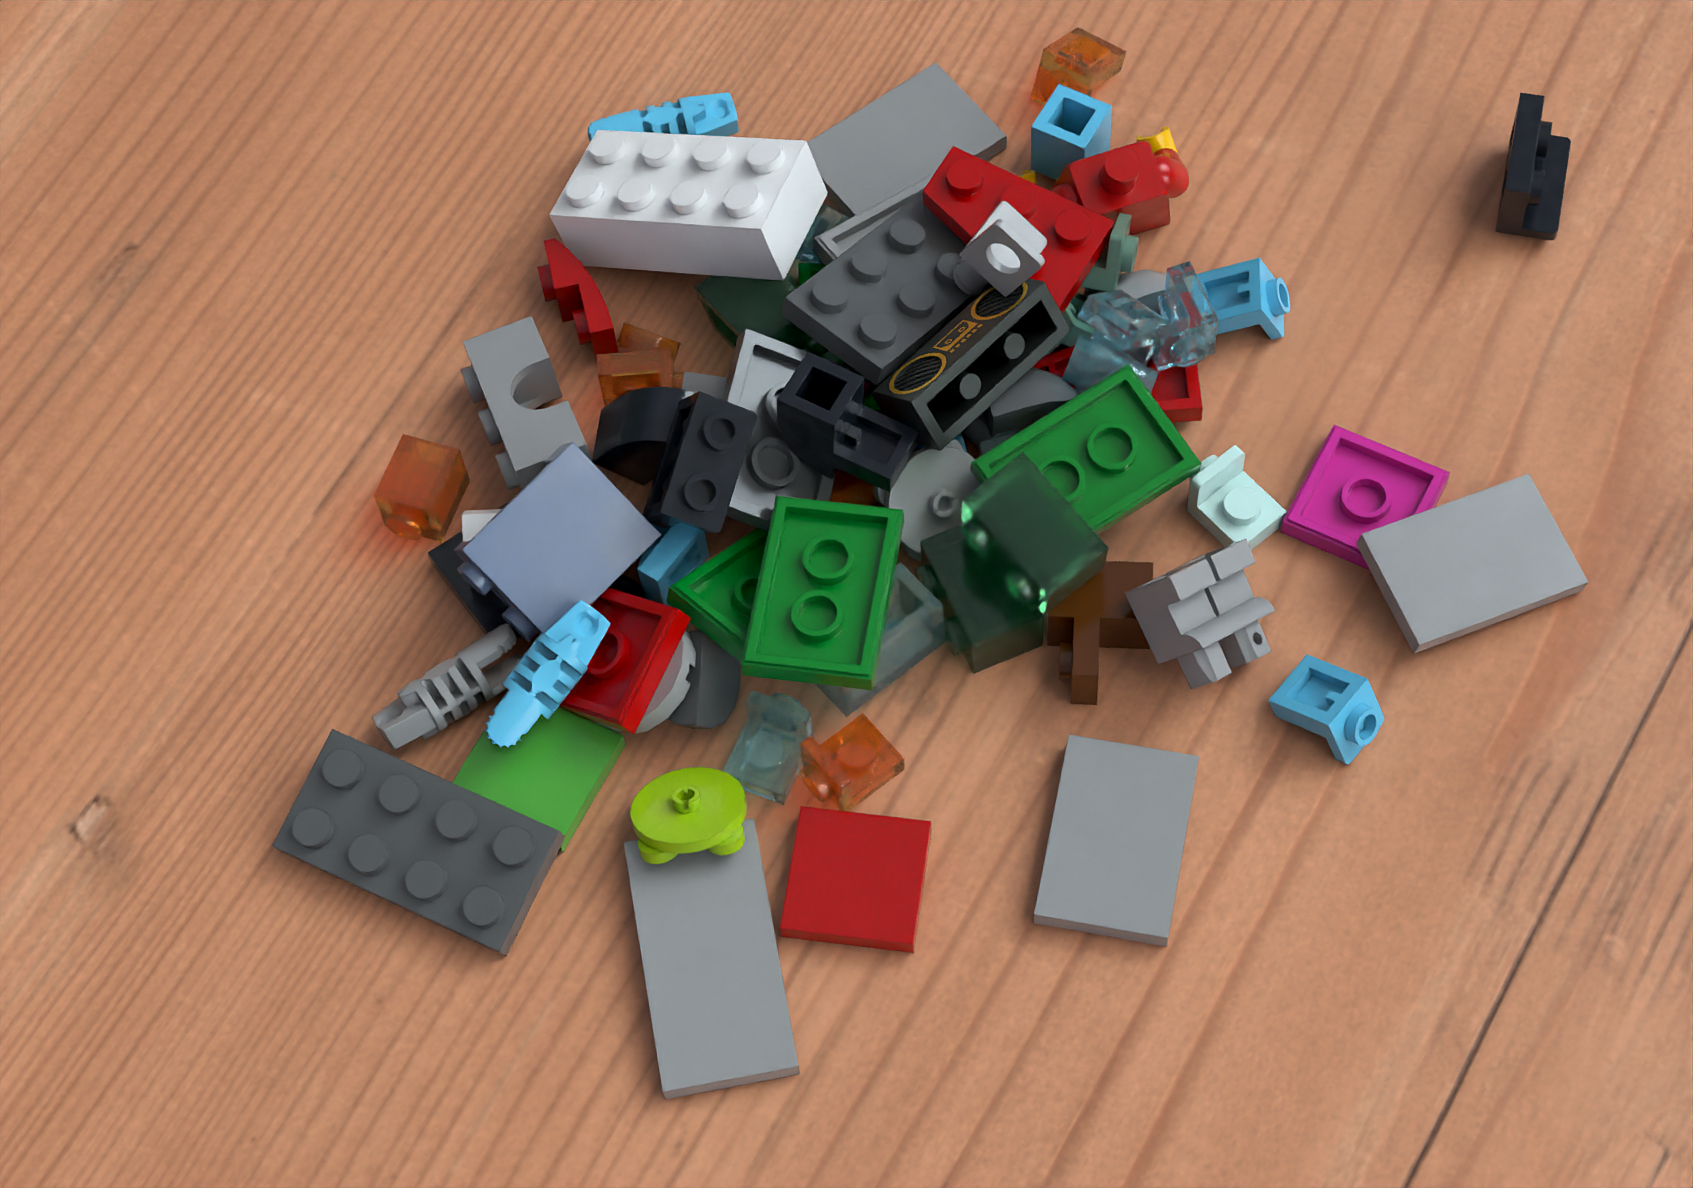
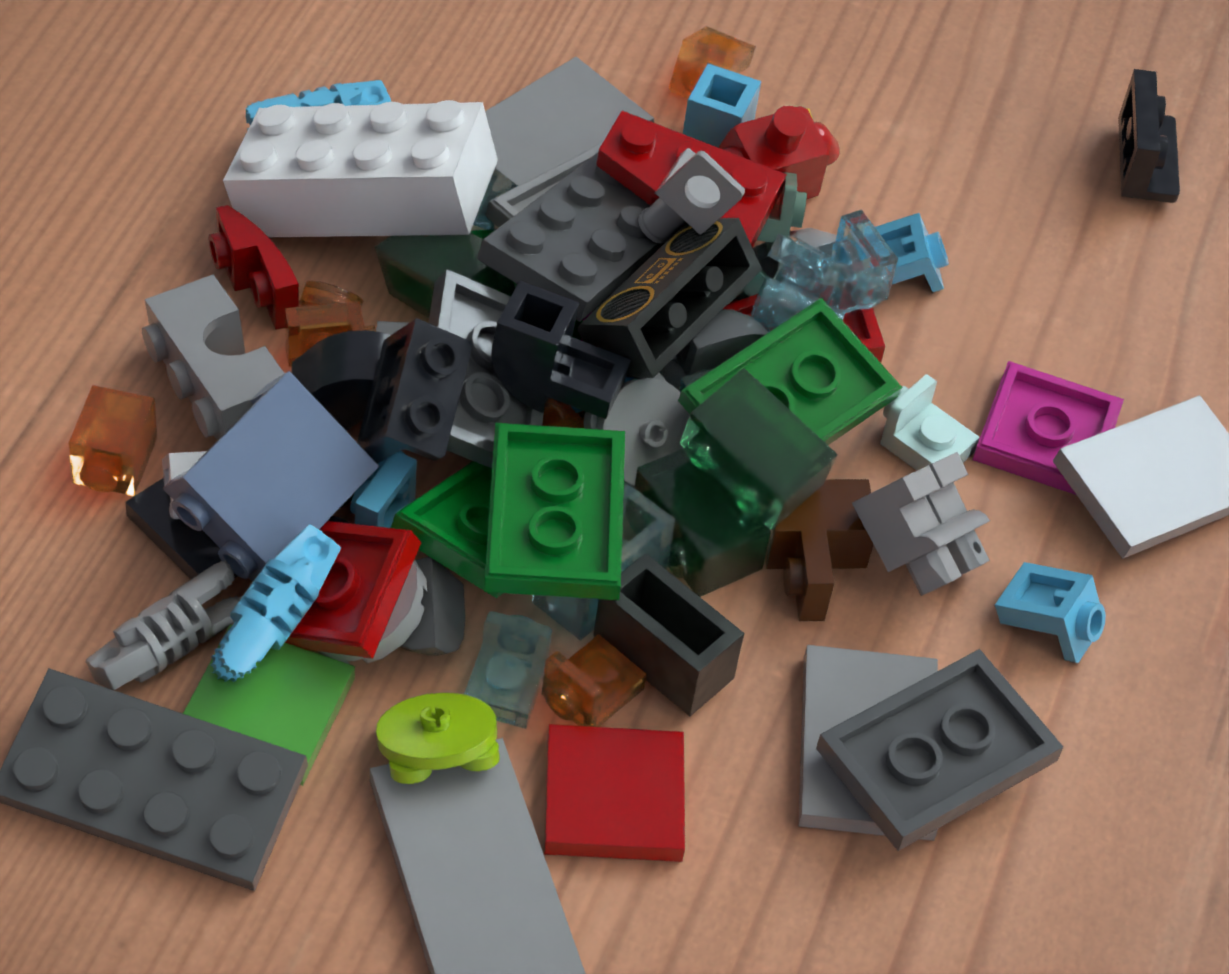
camera: 20 degrees left, 10 degrees down
none -> pearl dark grey brick [593,553,744,716]
none -> dark grey plate [816,649,1063,851]

